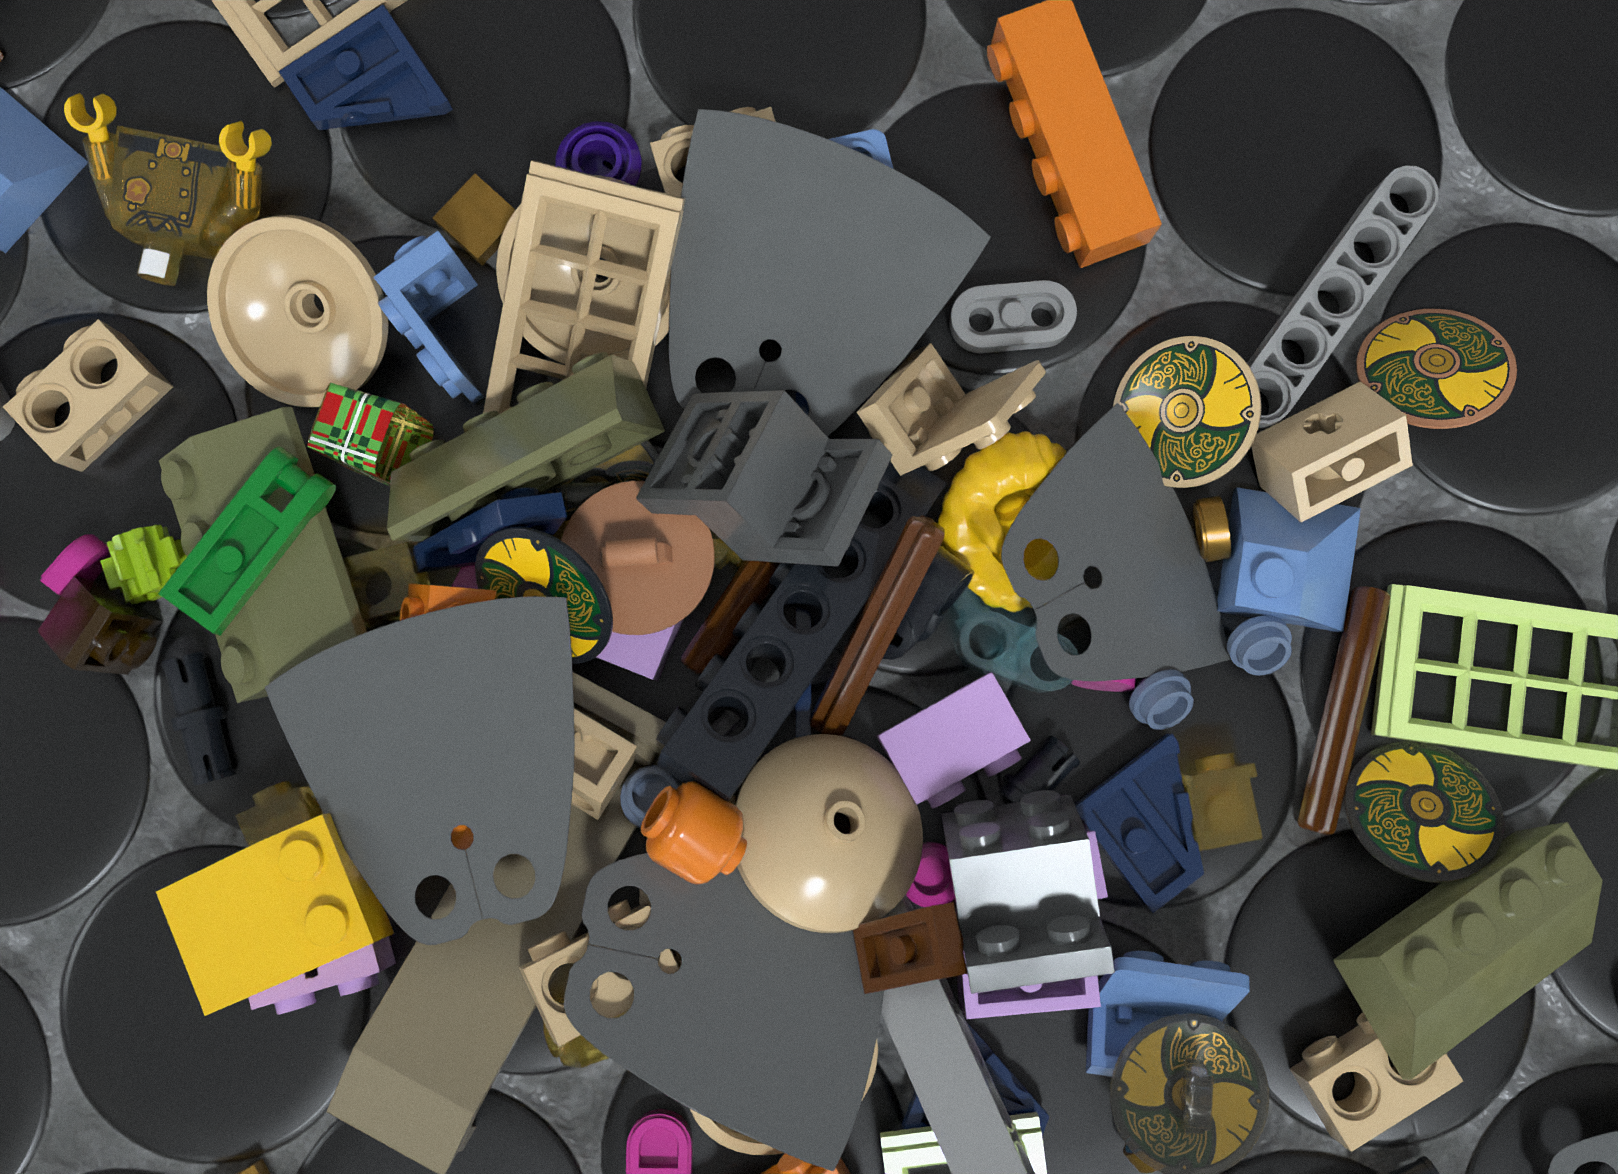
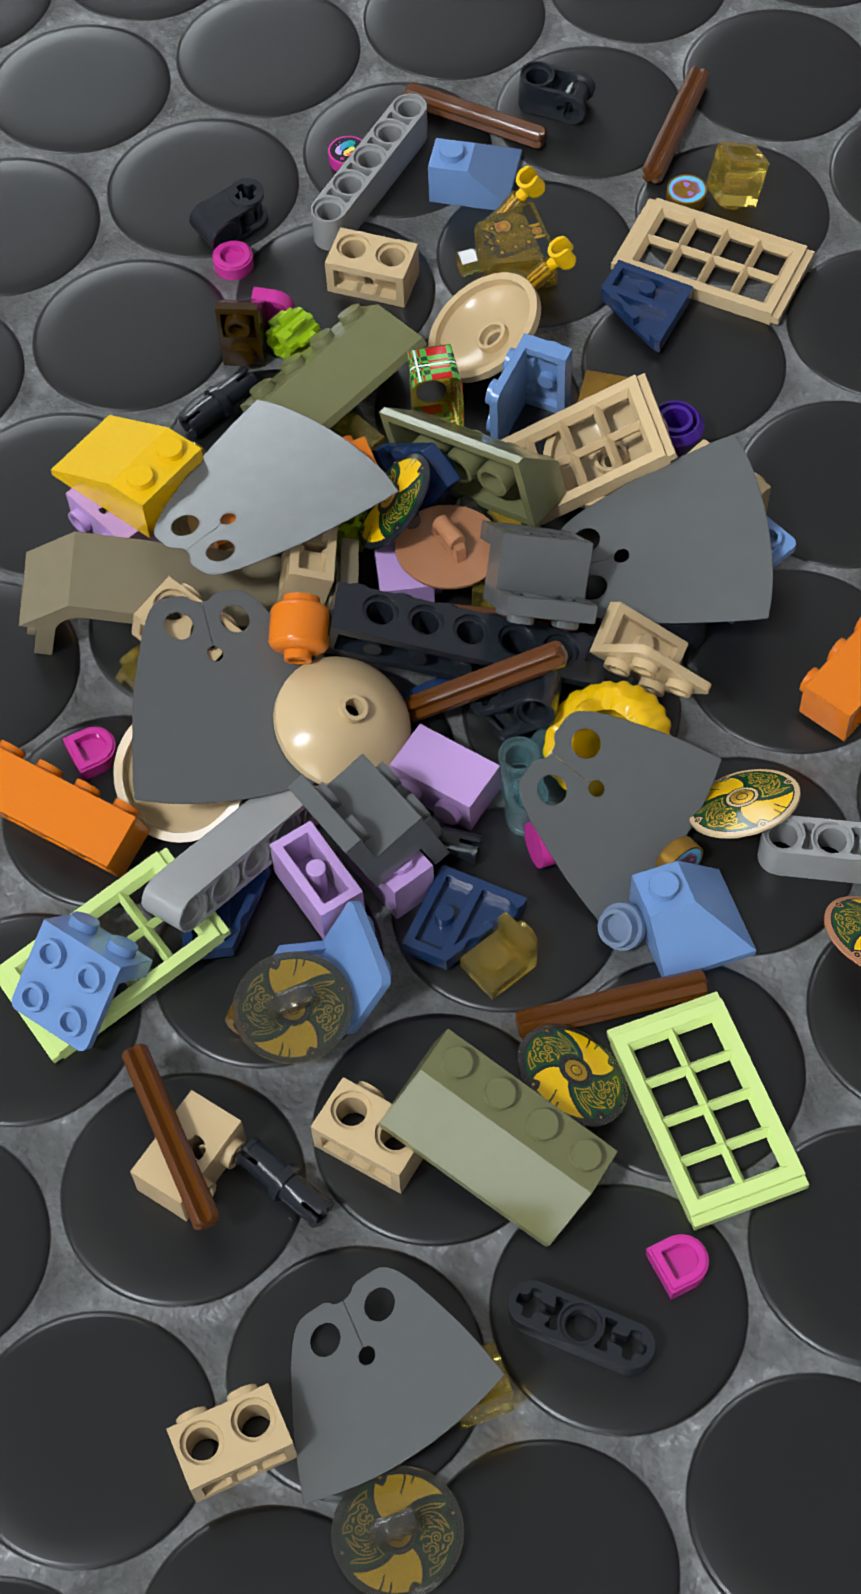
camera: 65 degrees right, 25 degrees down
green plate [158,446,336,636] -> none
reddish brown plate [853,902,968,994] -> none
light grey plate [949,280,1077,353] -> none
sand blue plate [1129,670,1193,730] -> none
tan brick [1251,381,1413,523] -> none

